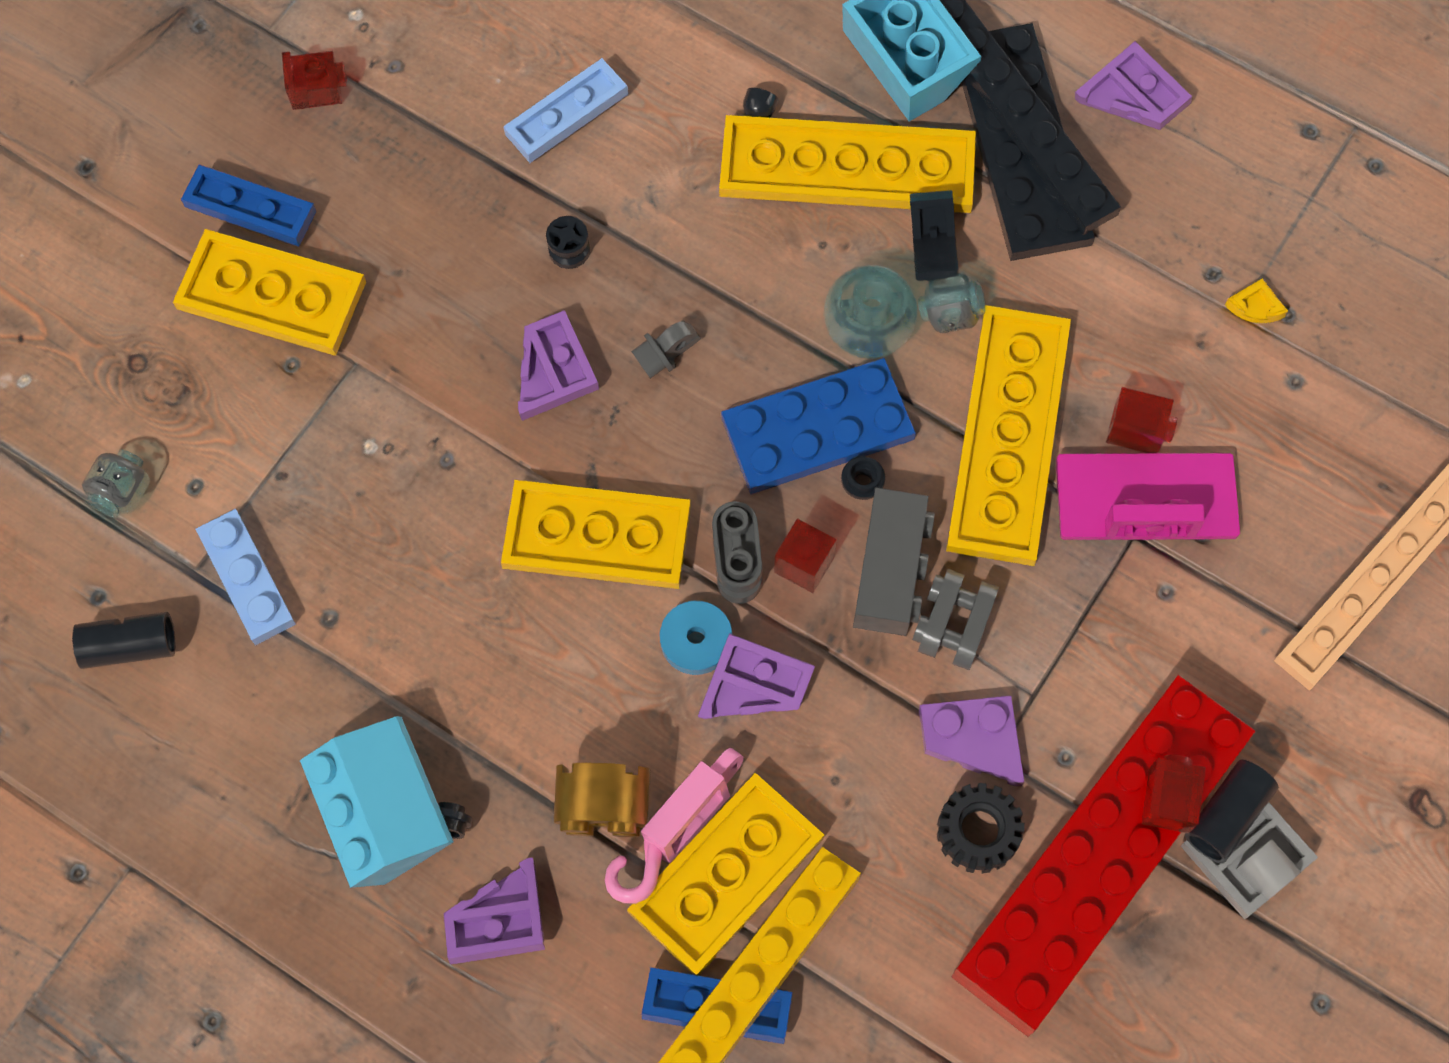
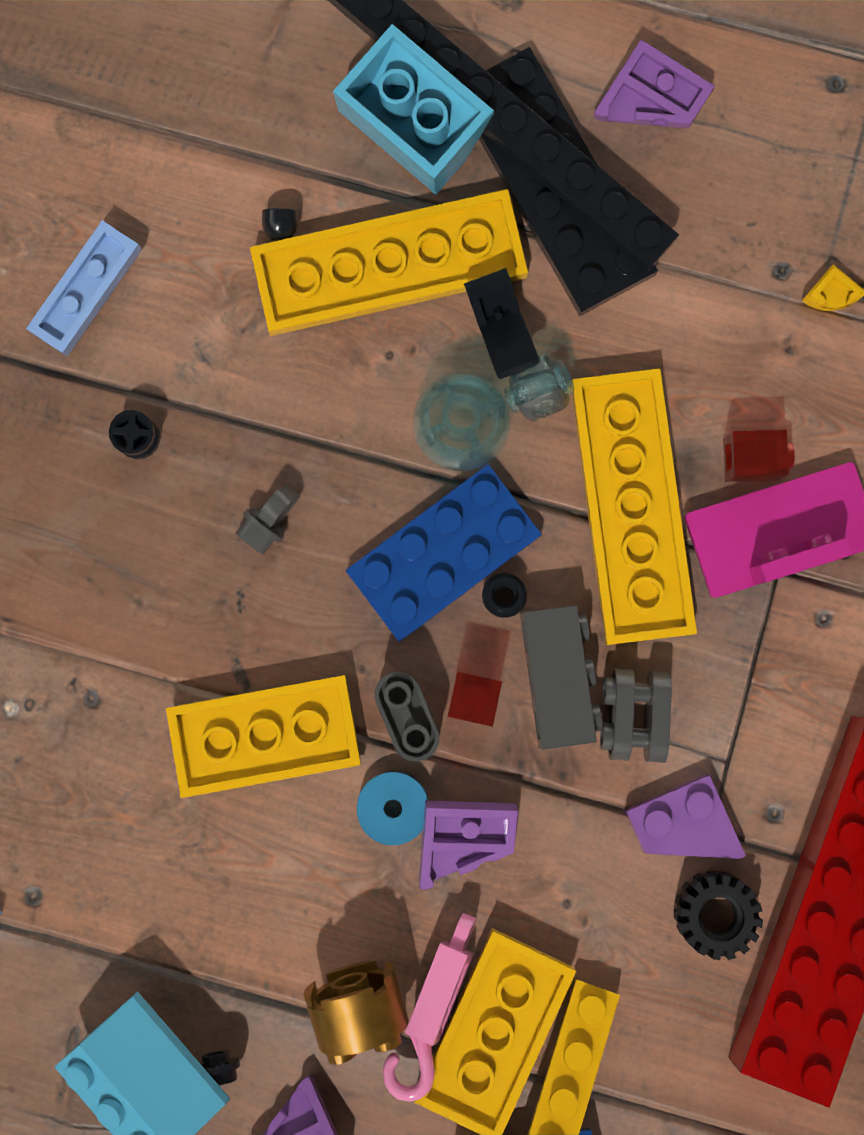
camera: 20 degrees left, 15 degrees up
medium lavender wing [518,310,599,421] -> none

